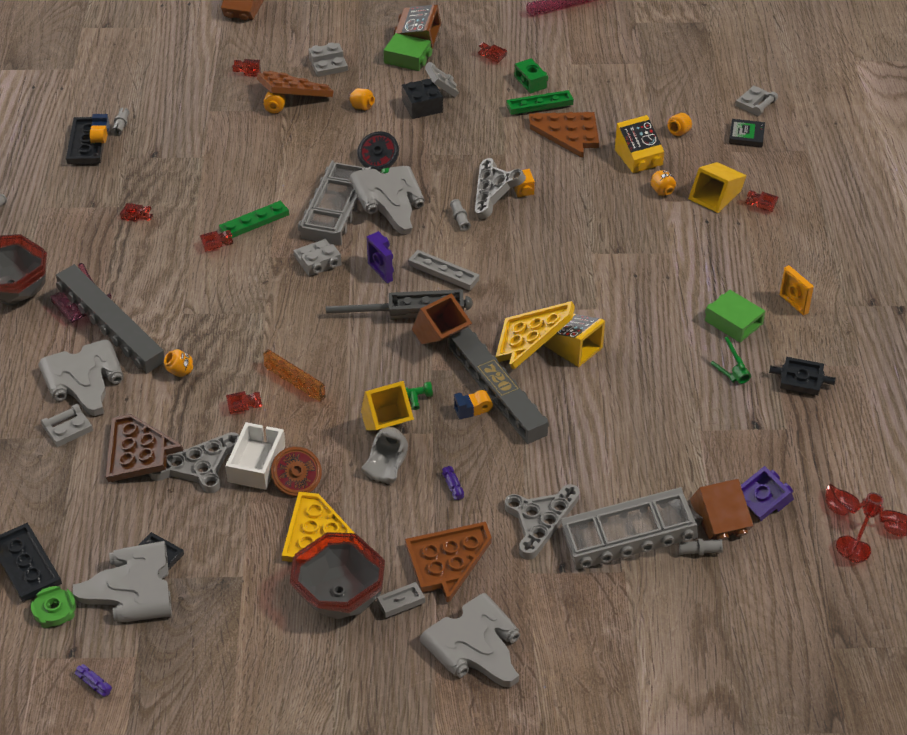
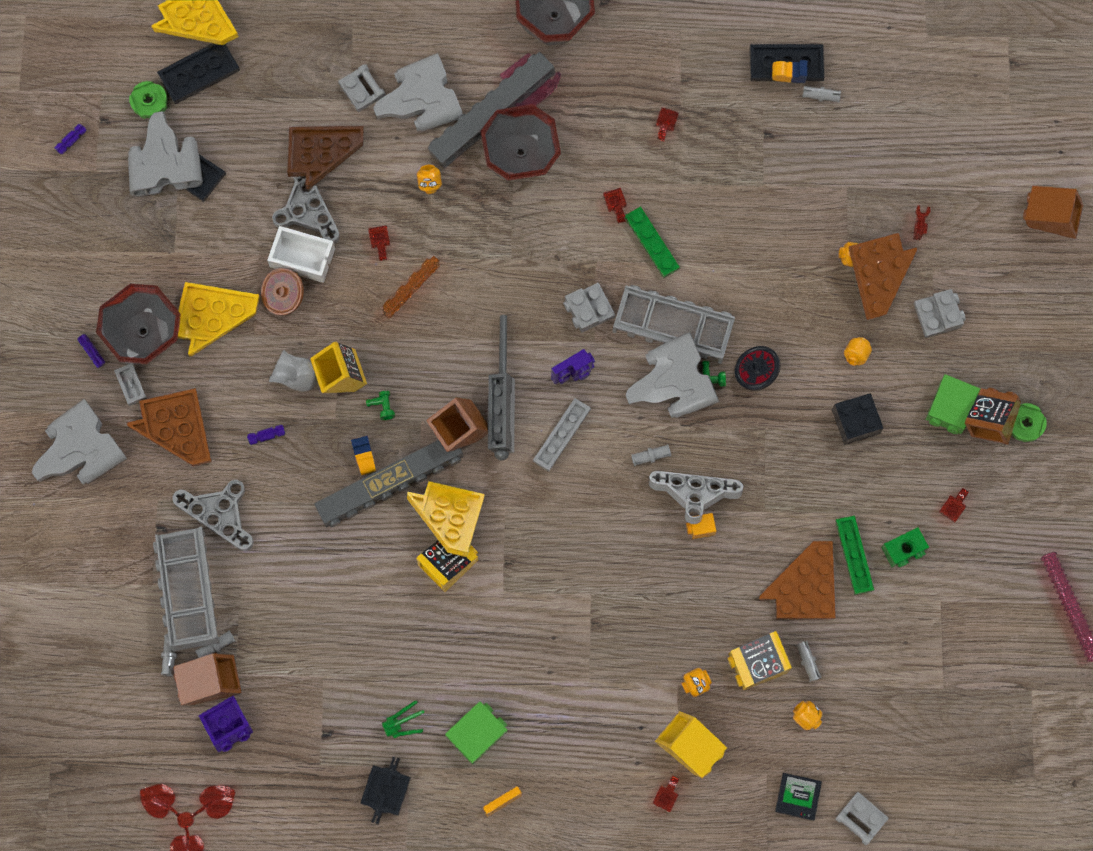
camera: 90 degrees right, 30 degrees up
light grey plate [425,62,459,97] -> none
none -> dark purple axle [77,334,105,368]
none -> dark grey rock [481,104,561,181]

